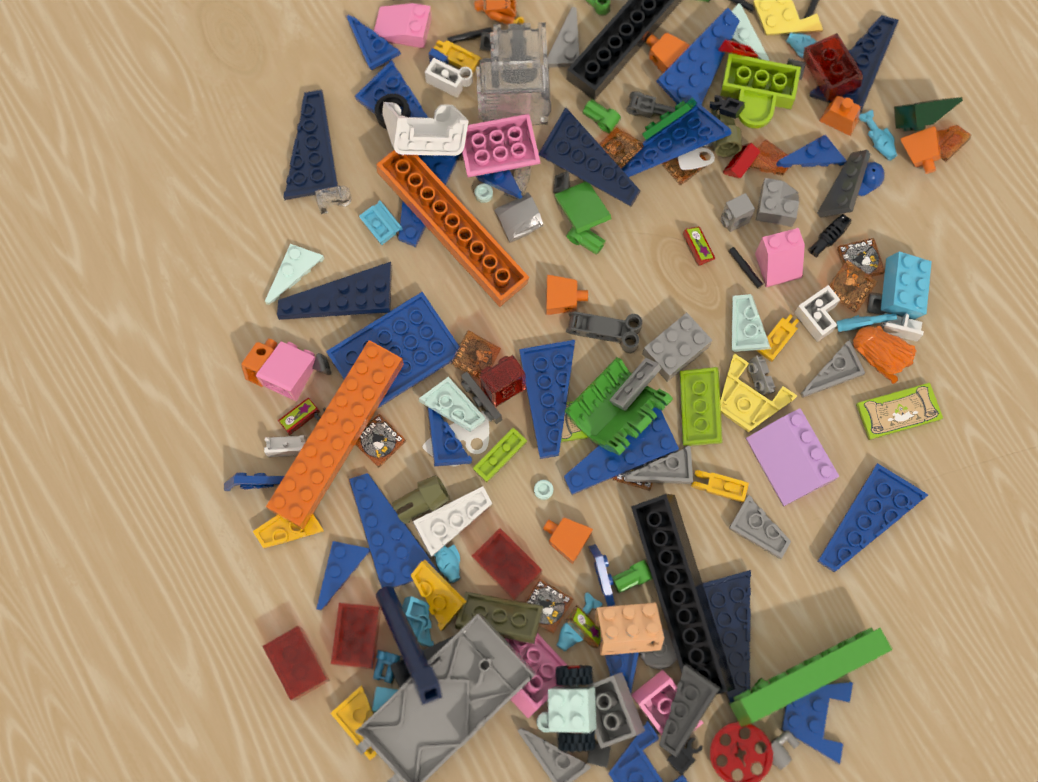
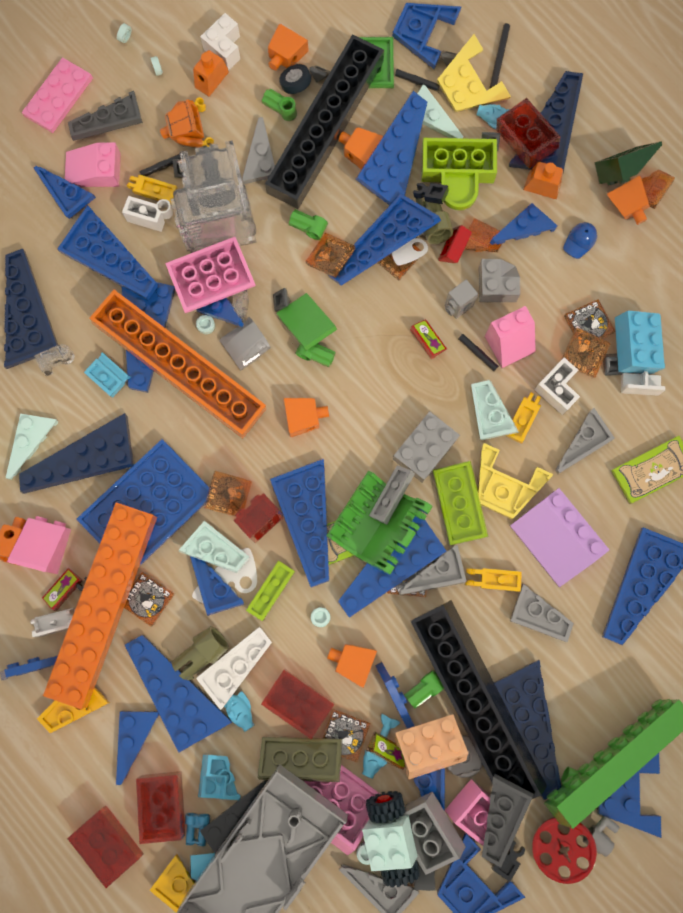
camera: 10 degrees left, 5 degrees up
dark grey slope [312,353,331,375] -> none
black tyre [374,94,411,129] -> none
dark blue brick [376,586,442,705] -> none
white windscreen [382,102,469,156] -> none
yellow wing [411,560,467,631] -> none
blue plate [429,48,448,65] -> none
dark grey plate [461,371,502,425] -> none
dark blue wing [539,107,641,207] -> none
dark grey piece [566,312,642,353] -> none
dark grey connector [626,92,675,118] -> none
green wing [642,97,696,140] -> none
red slope [718,40,759,59] -> none
light grey hinge [748,355,776,395] -> none
black hinge [808,214,851,258] -> none
dark grey wing [817,150,871,217] -> none
medium azure animal [836,313,897,332] -> none
orange hair [853,325,916,384] -> none
medium azure animal [859,110,898,161] -> none

